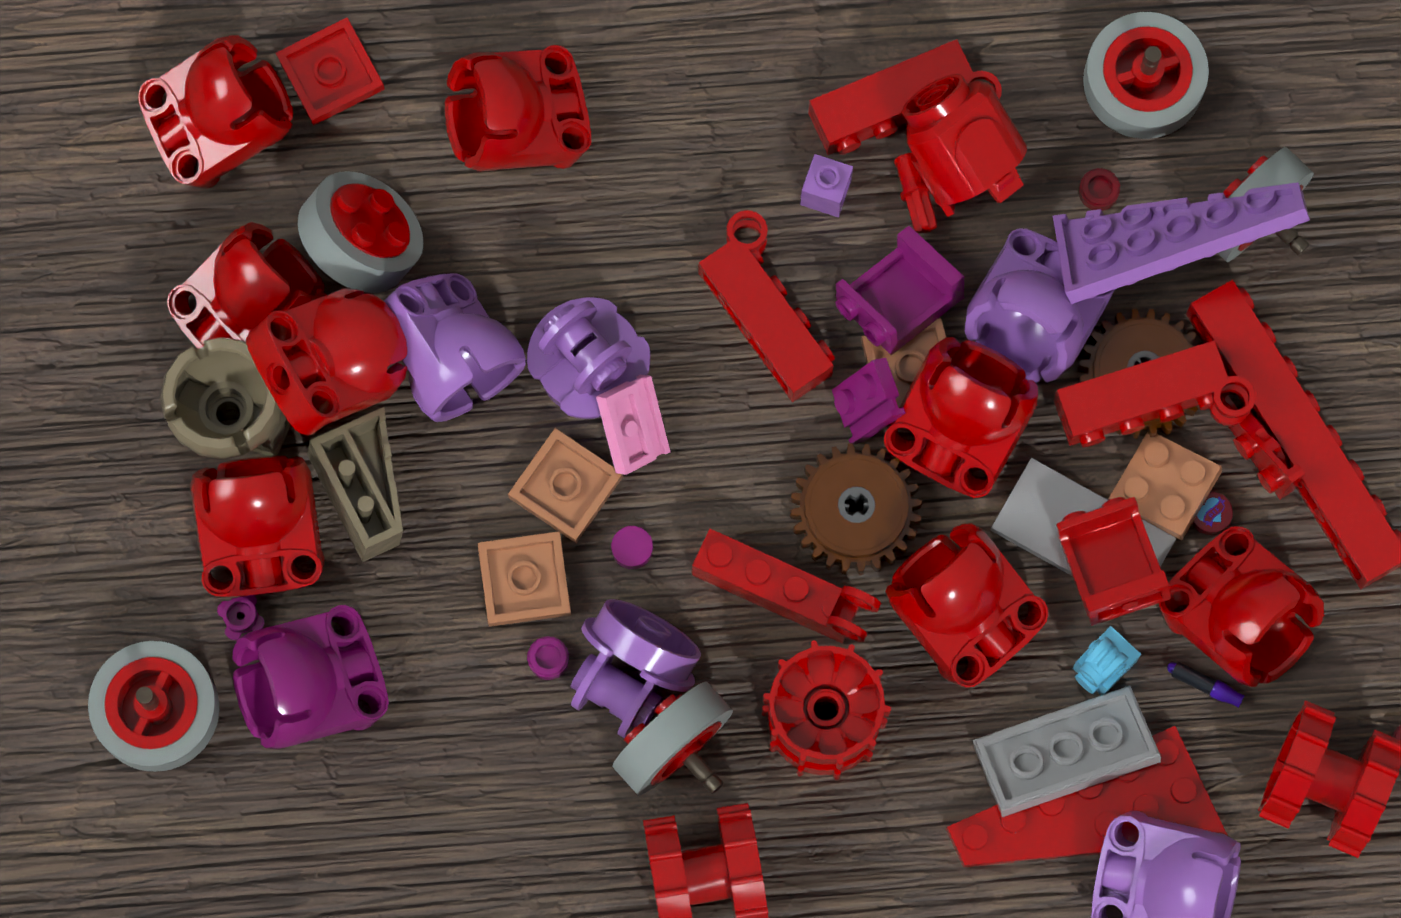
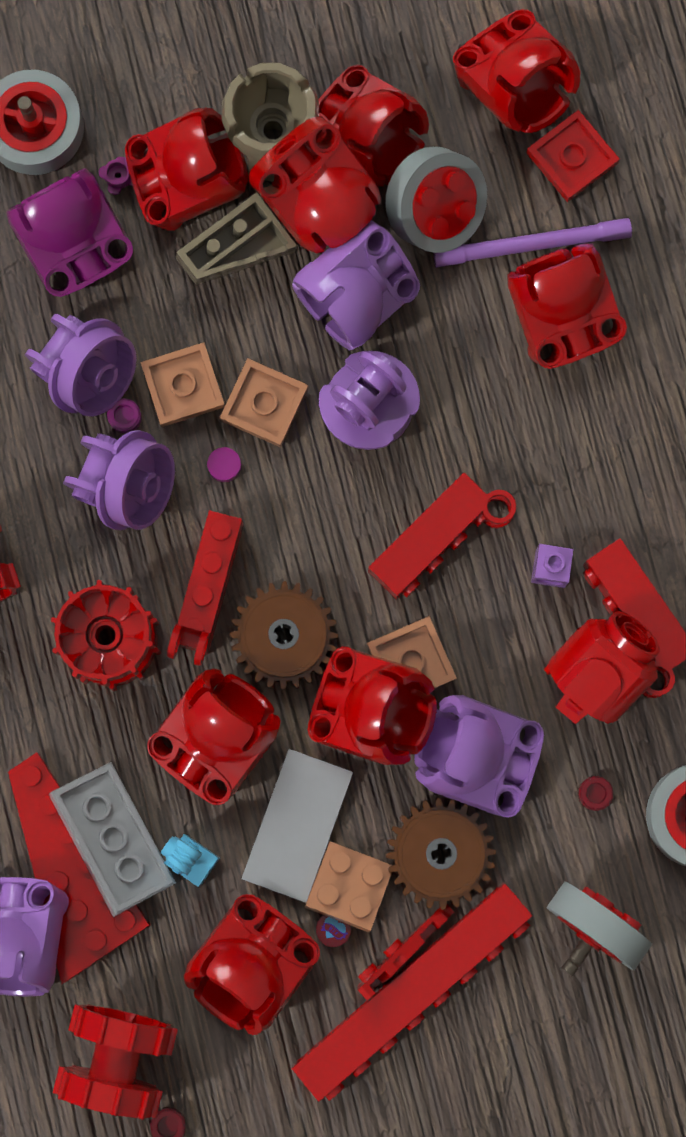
camera: 80 degrees right, 5 degrees up
bright pink plate [596,374,670,475] -> none
light grey wheel [612,682,733,796] -> none
magenta plate [832,358,905,444] -> none
magenta panel [835,226,964,355] -> none
red axle [894,153,937,233] -> none
medium lavender wing [1053,182,1310,304] -> none
red hinge [1053,340,1256,447] -> none
red panel [1056,497,1171,626] -> none
piece [1167,662,1245,708] -> none
none -> medium lavender piece [25,314,136,416]
none -> medium lavender piece [433,218,632,267]

